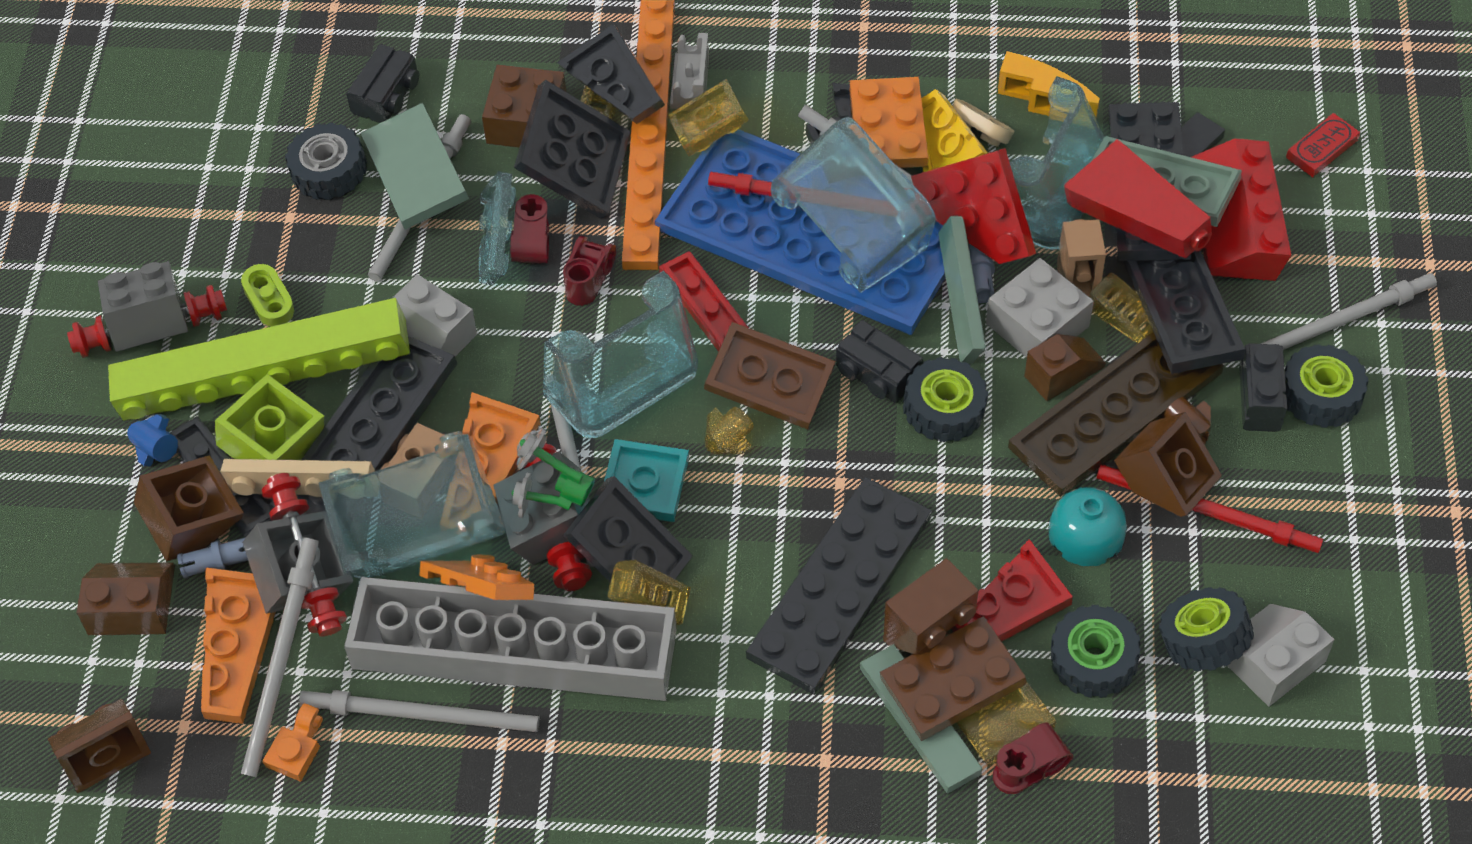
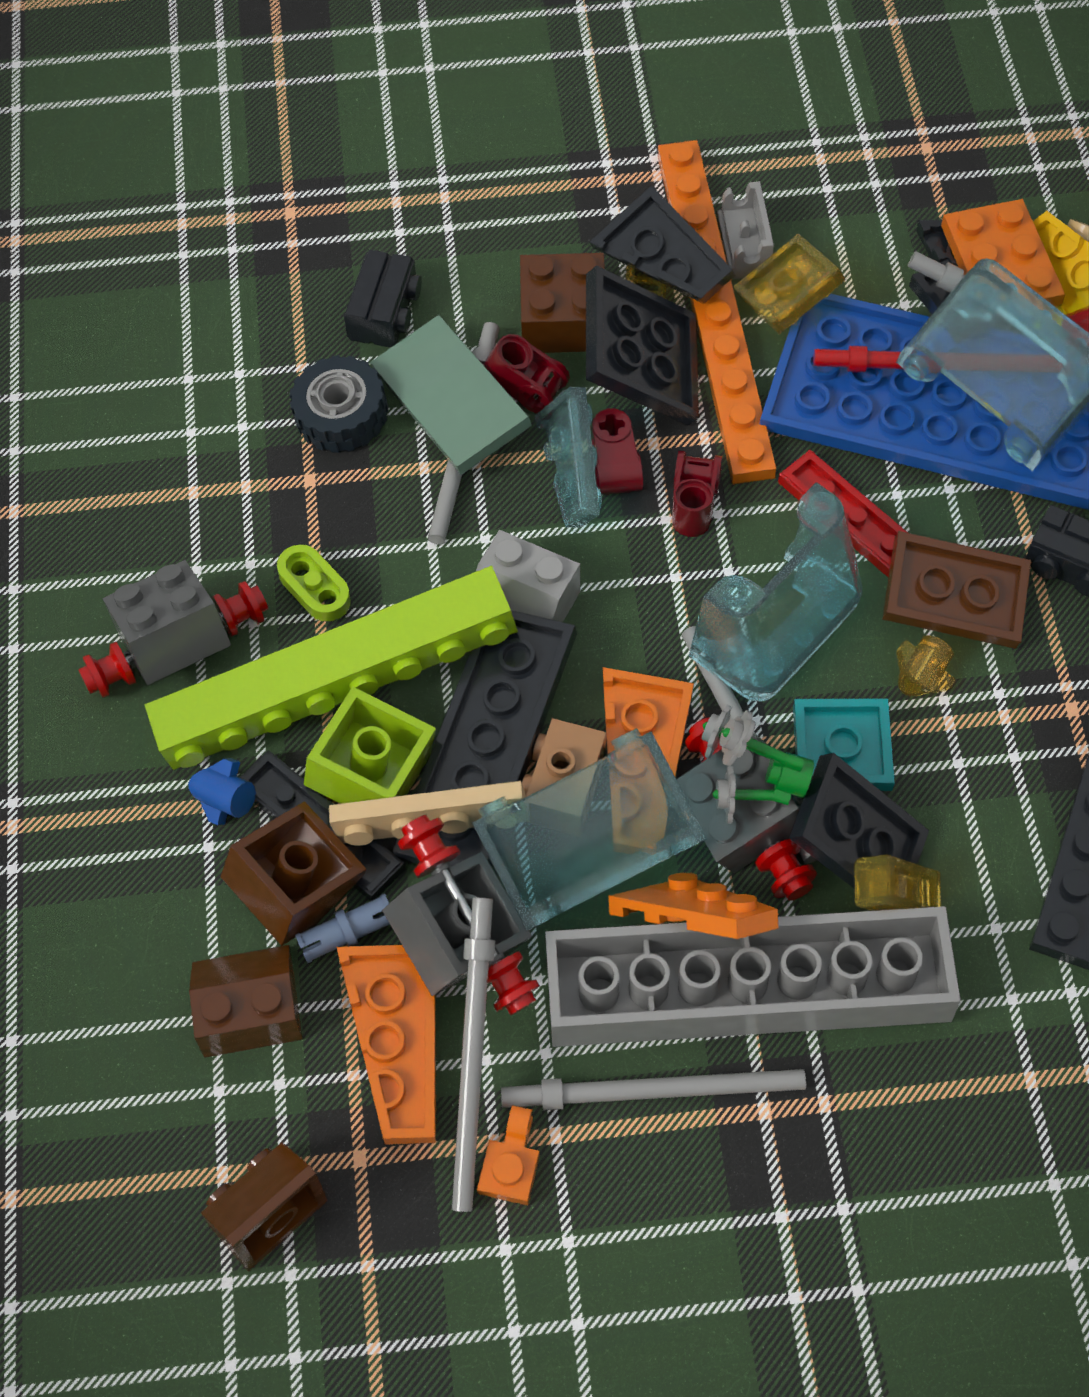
camera: 10 degrees left, 5 degrees up
none -> dark red piece [483,334,570,415]

